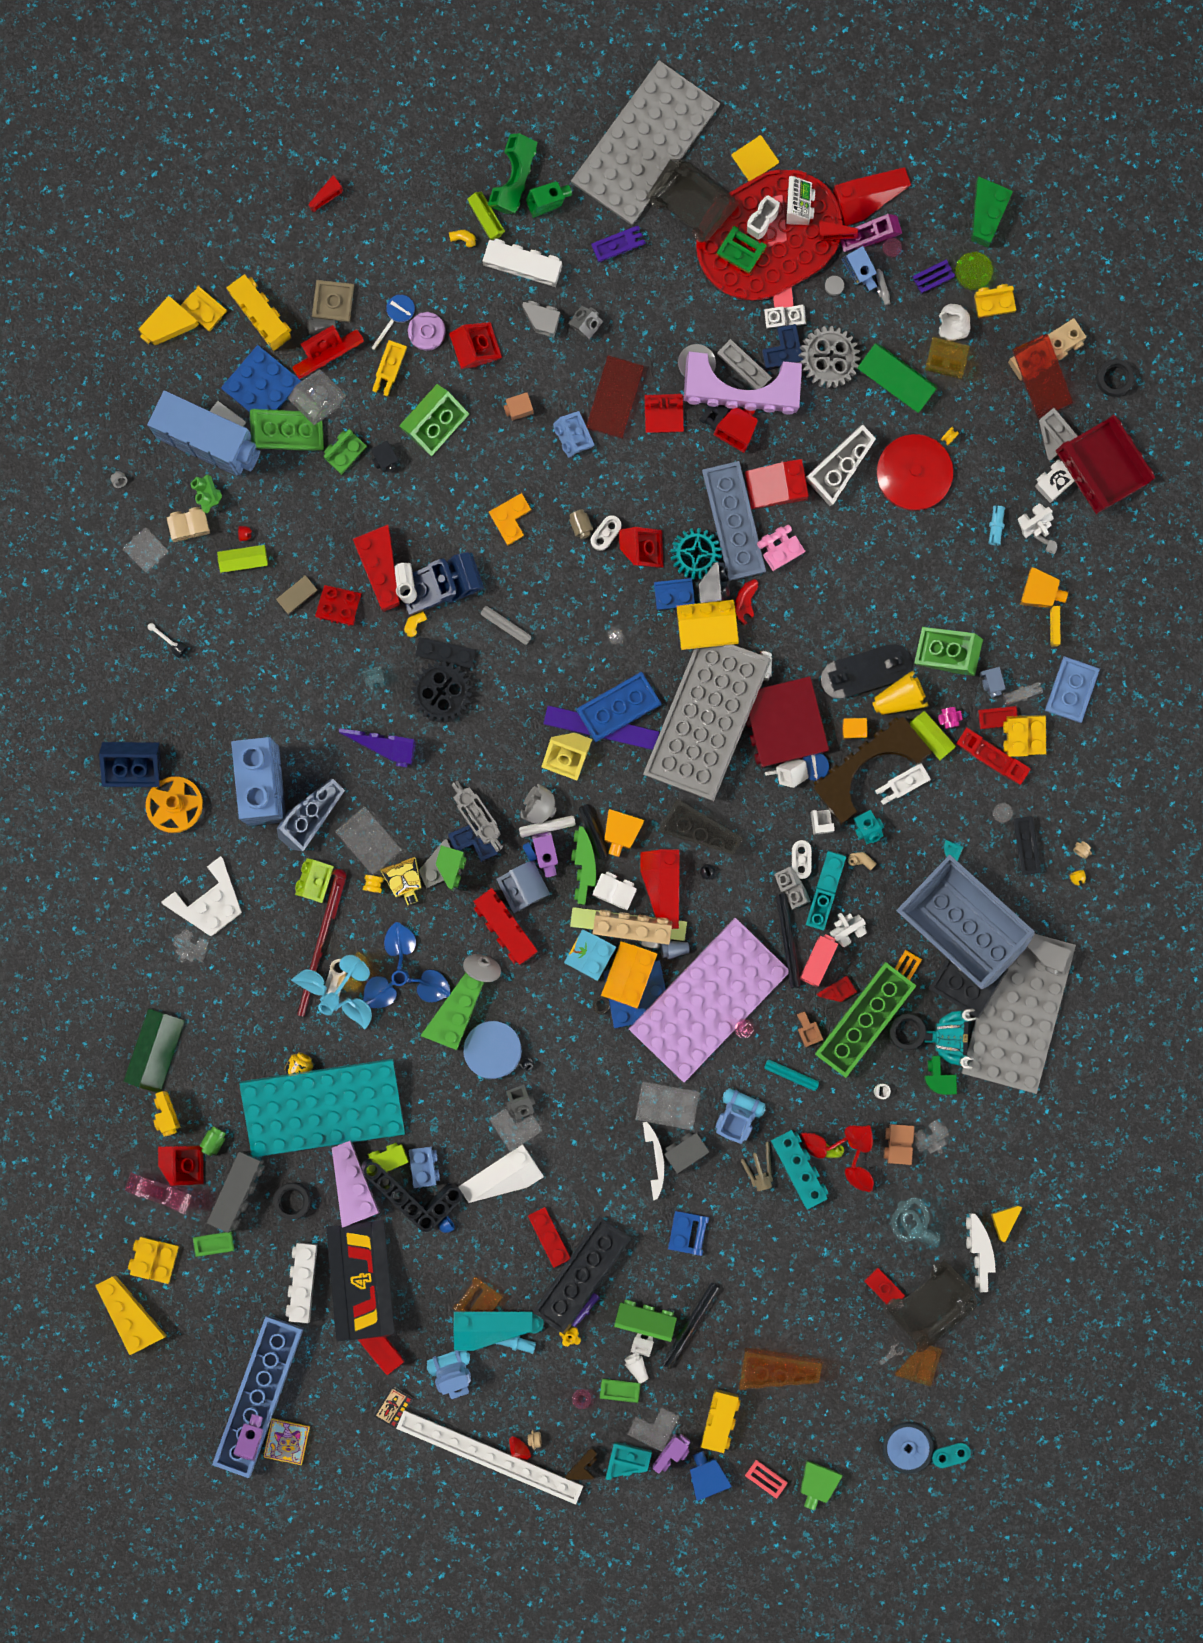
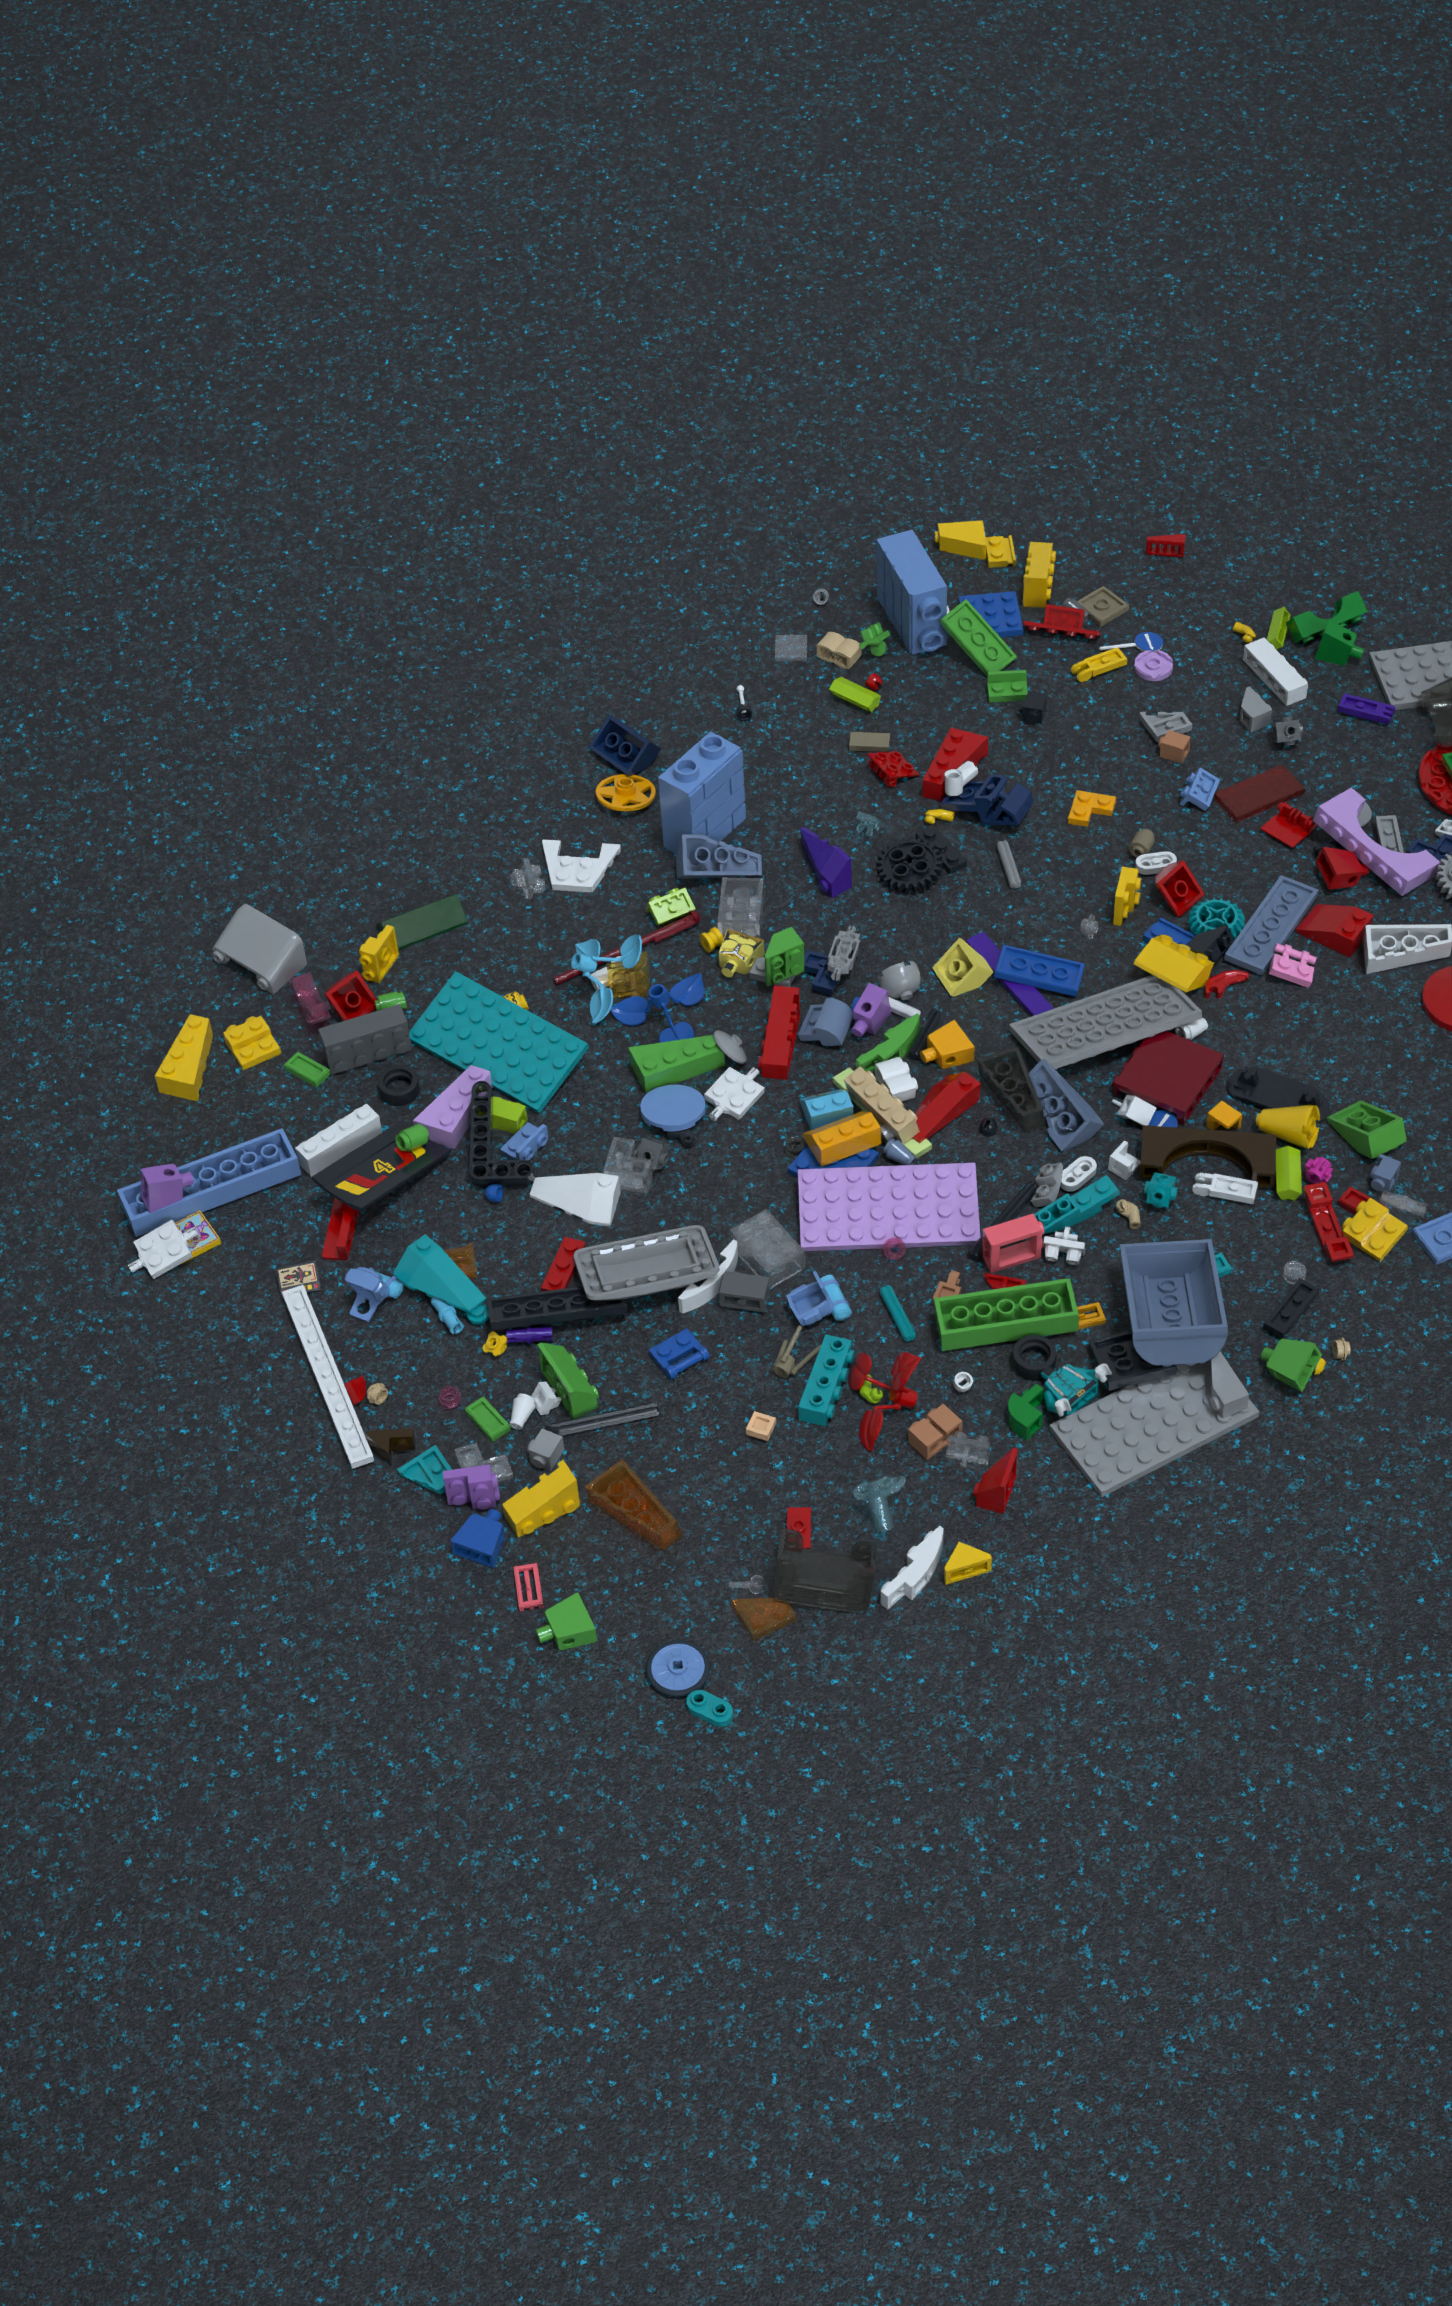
camera: 45 degrees right, 35 degrees down
clear brick [288,369,346,425] -> none
bright green slope [399,384,469,456] -> none
red slope [449,322,502,369] -> none
none -> white plate [128,1220,199,1279]
none -> light grey windscreen [212,904,307,994]
none -> bright green brick [395,1124,429,1151]
none -> light grey brick [528,1429,564,1471]
none -> light grey wedge [574,1225,720,1300]
none -> white plate [704,1067,765,1121]
none -> light nougat plate [746,1411,776,1441]
none -> red slope [973,1448,1018,1514]
none -> sand blue wedge [1028,1059,1104,1152]
none -> yellow plate [1113,867,1142,926]
none -> light grey wing [1139,712,1192,742]
none -> bright green torso [1261,1339,1322,1392]

